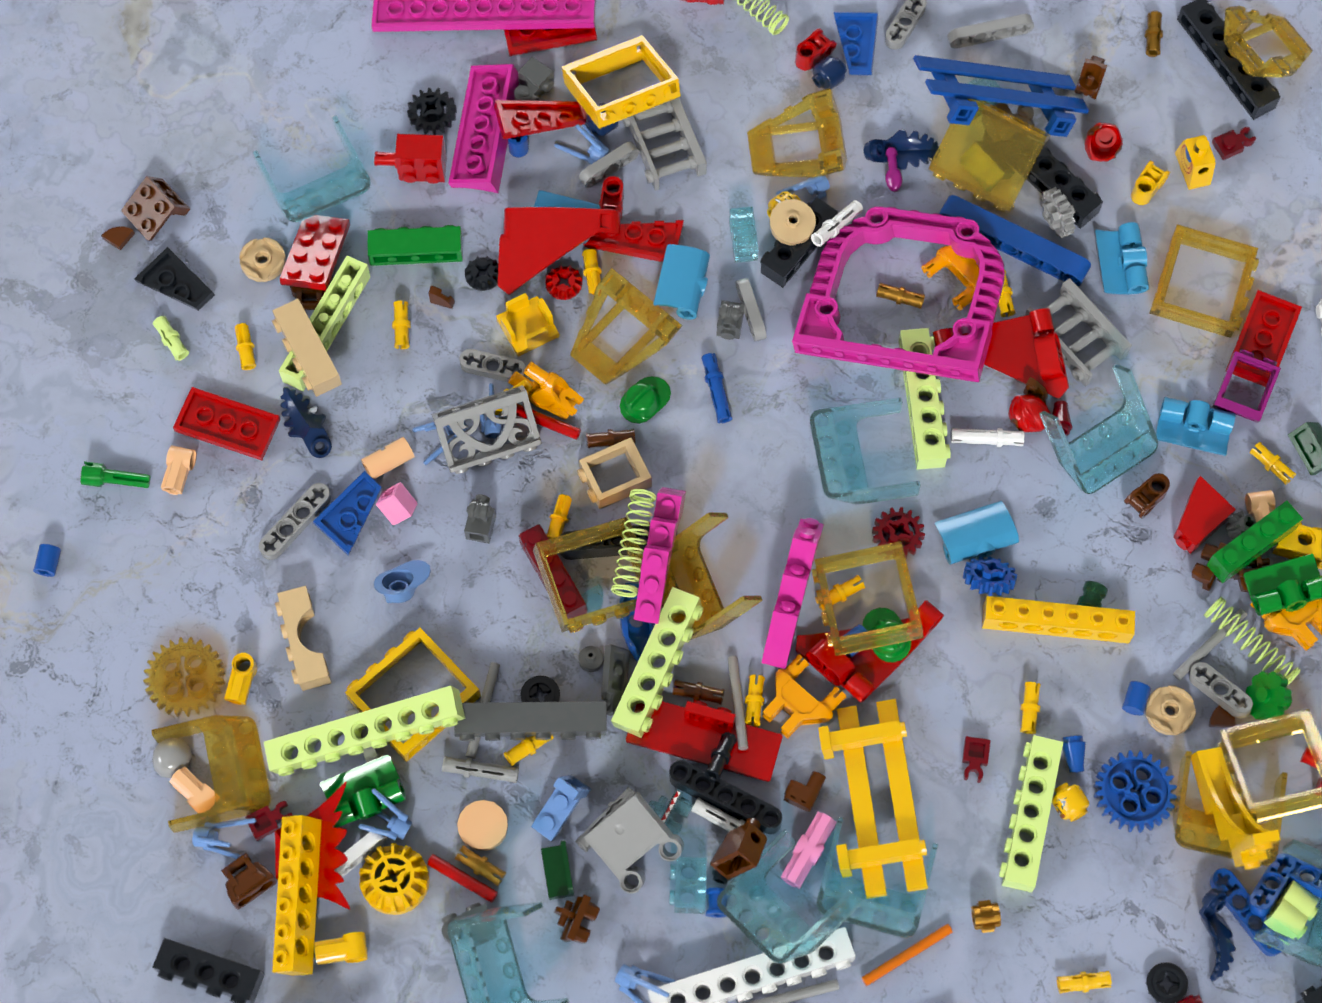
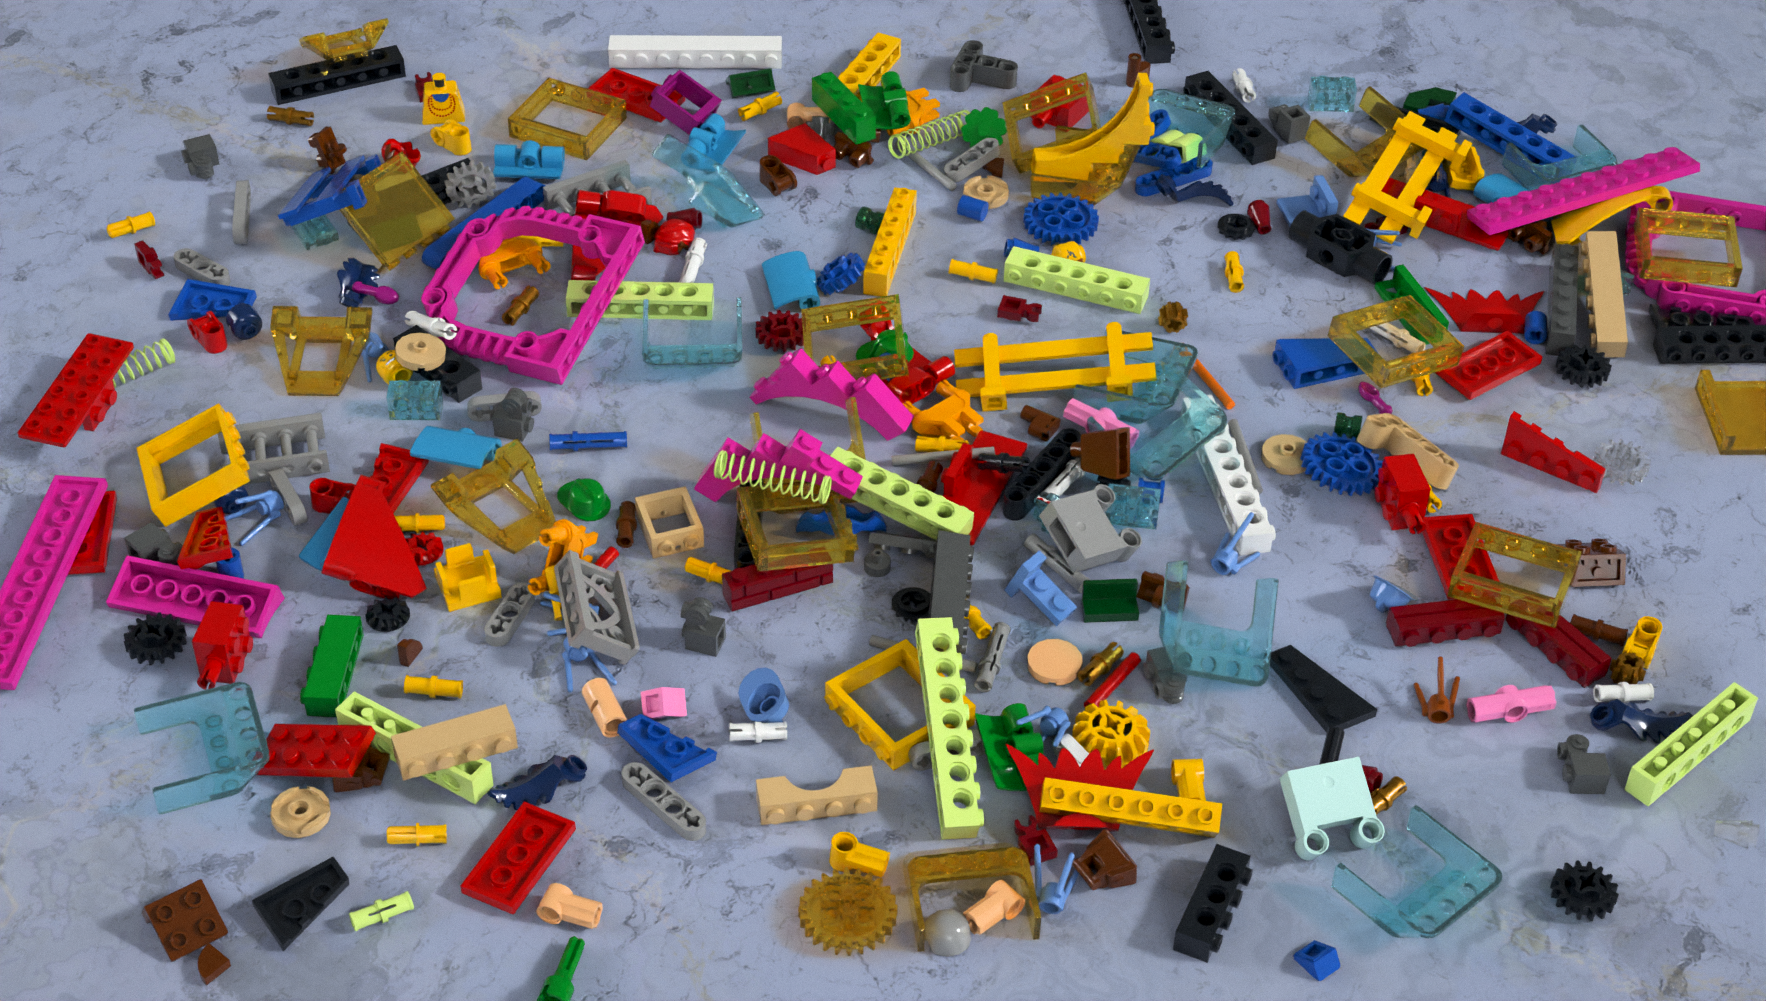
camera: 85 degrees left, 25 degrees down
none -> white pin [729,721,787,743]

